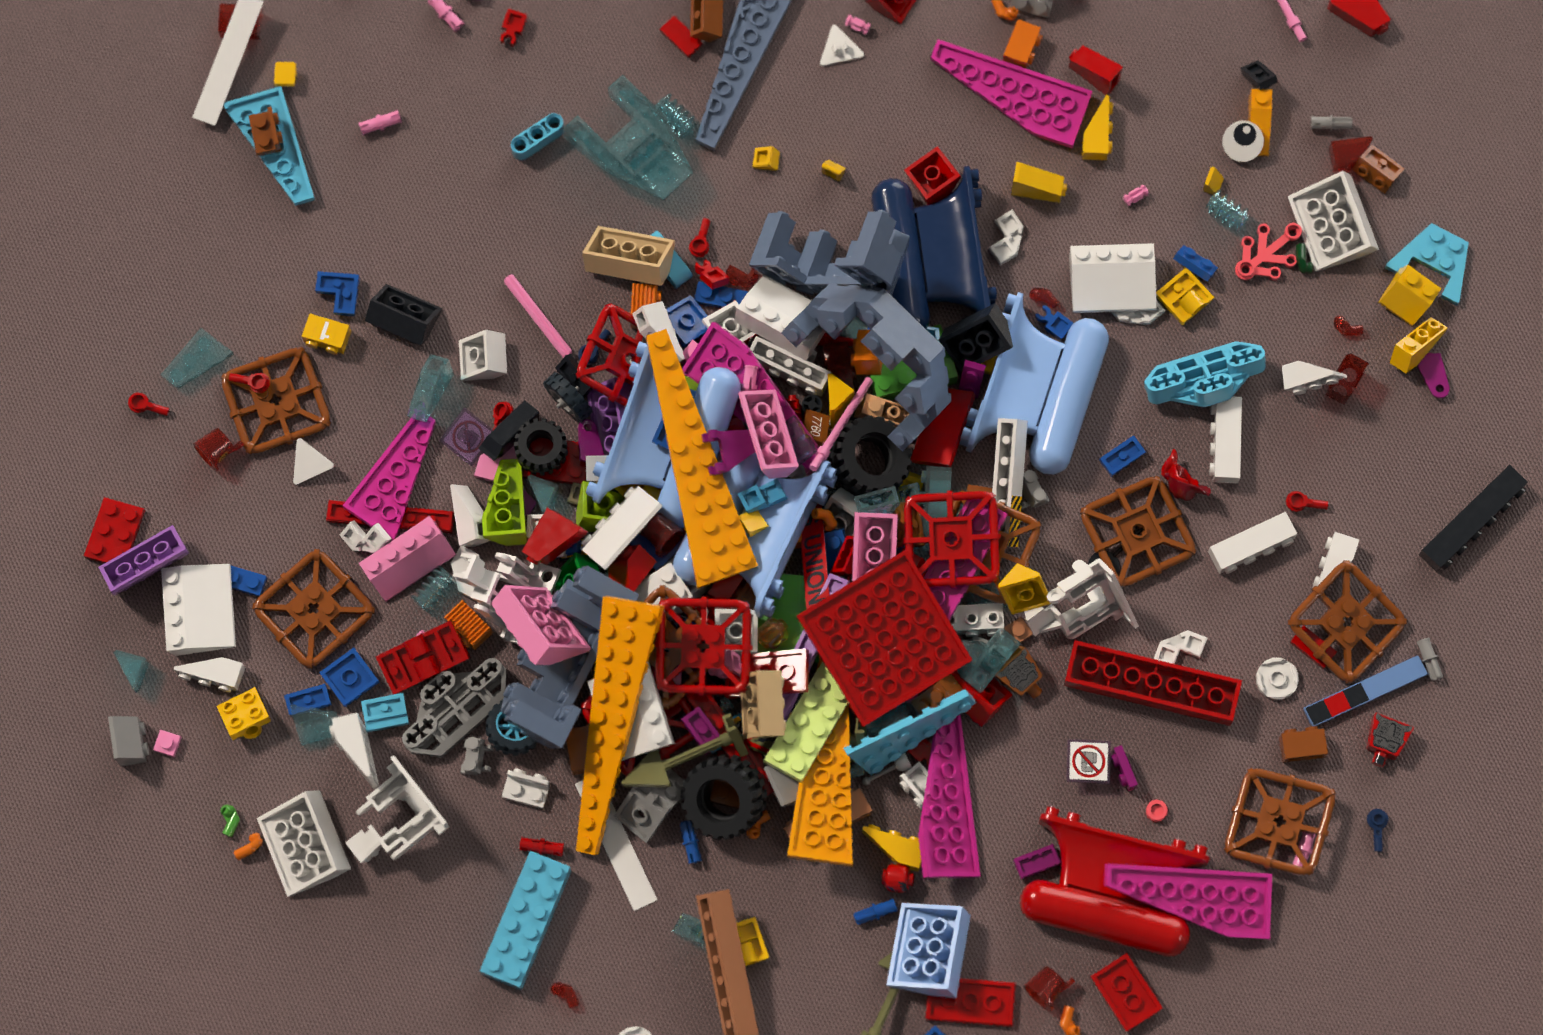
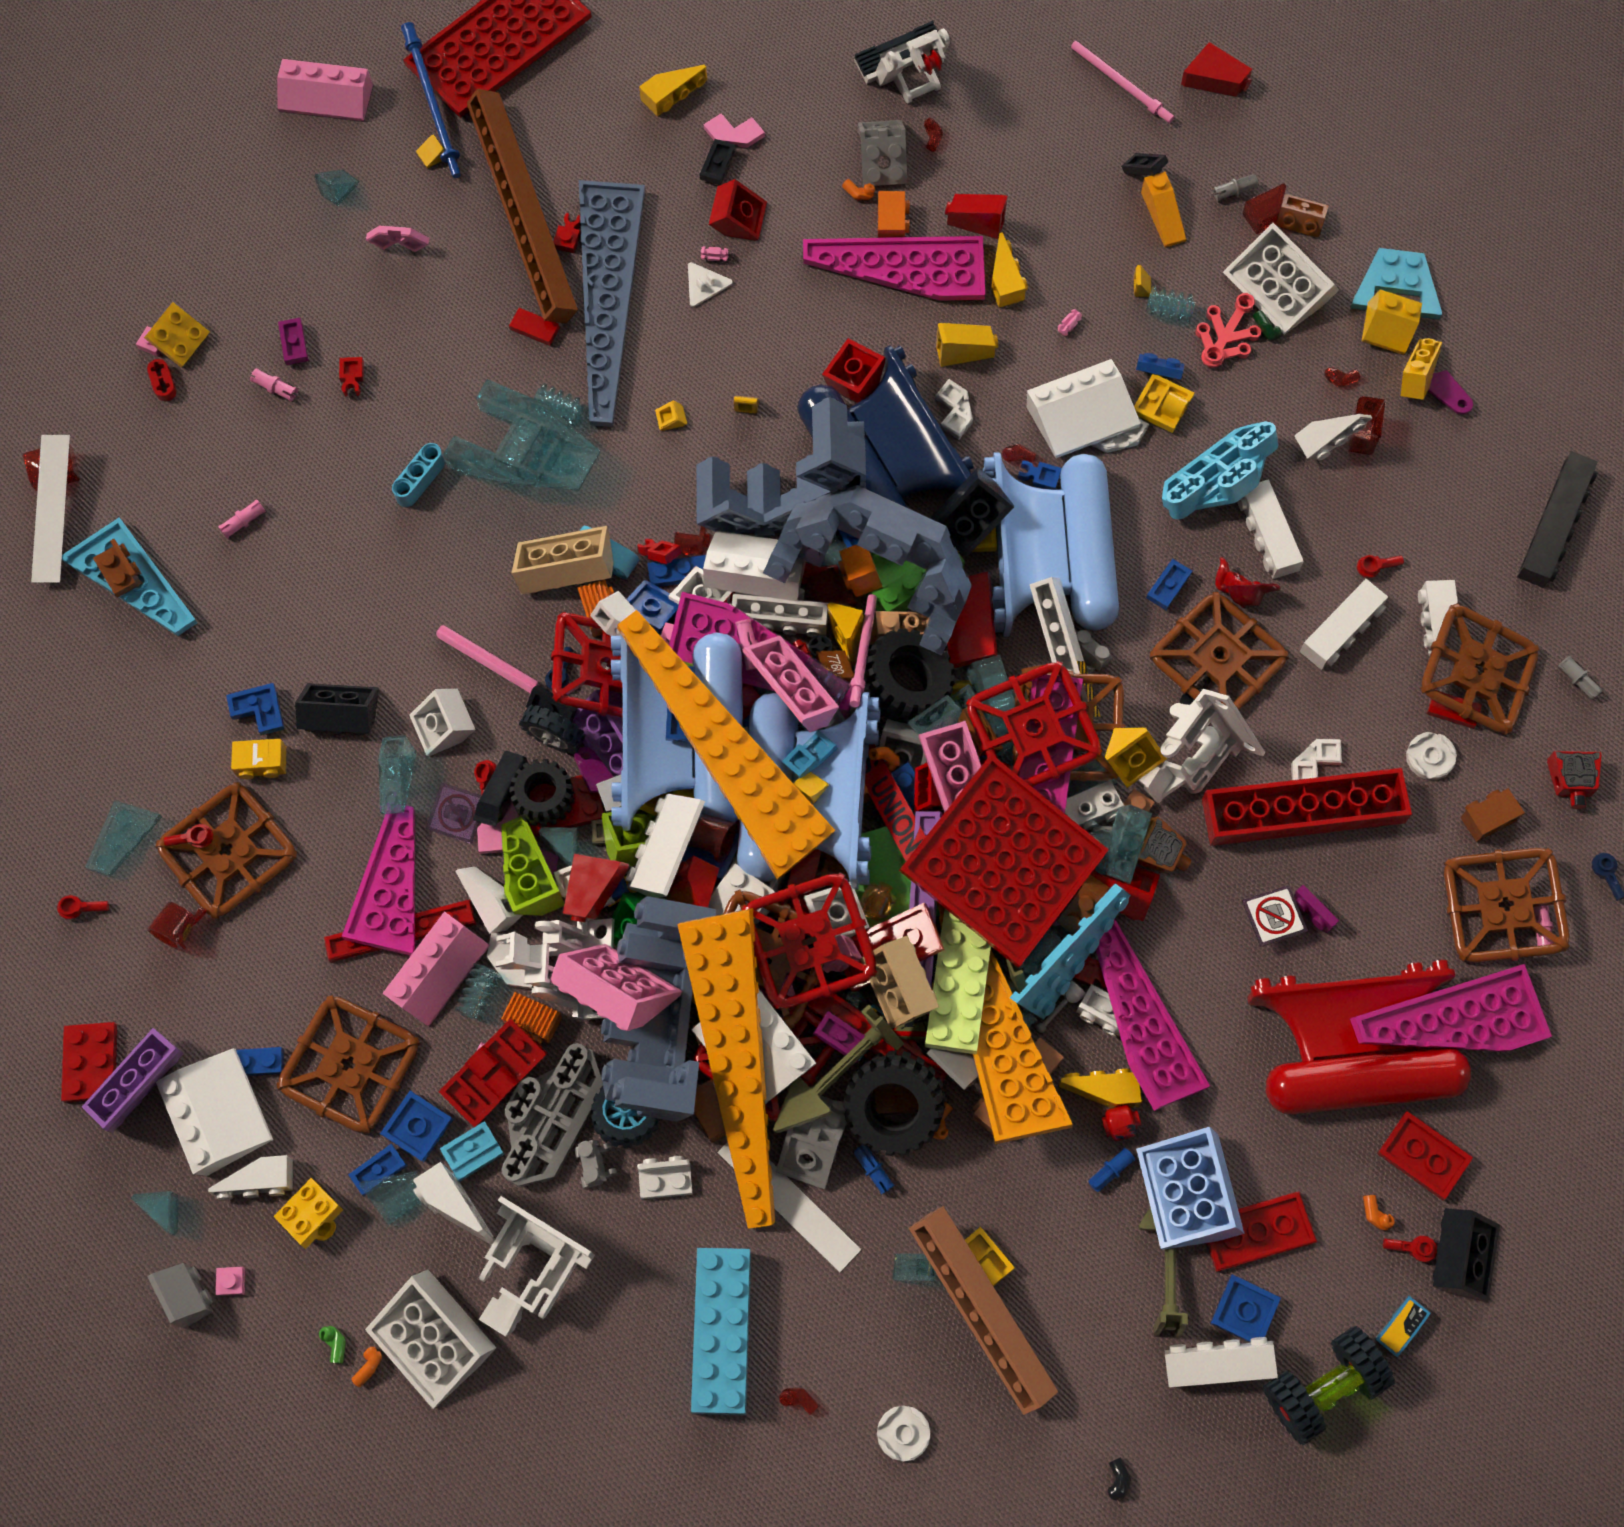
camera: 20 degrees left, 5 degrees down
yellow slope [274,62,297,87] -> none
white piece [293,438,334,484] -> none
white tile [340,520,392,553] -> none
red pin [519,837,564,857] -> none
red plate [689,218,711,258] -> none
magenta flag [701,430,755,476] -> none
magenta plate [958,360,986,399] -> none
magenta plate [1013,844,1061,880] -> none
clear red hat [1023,966,1075,1012] -> none
coral tile [1146,800,1168,822] -> none
white tile [1222,120,1264,162] -> none
tile [1303,655,1428,726] -> none

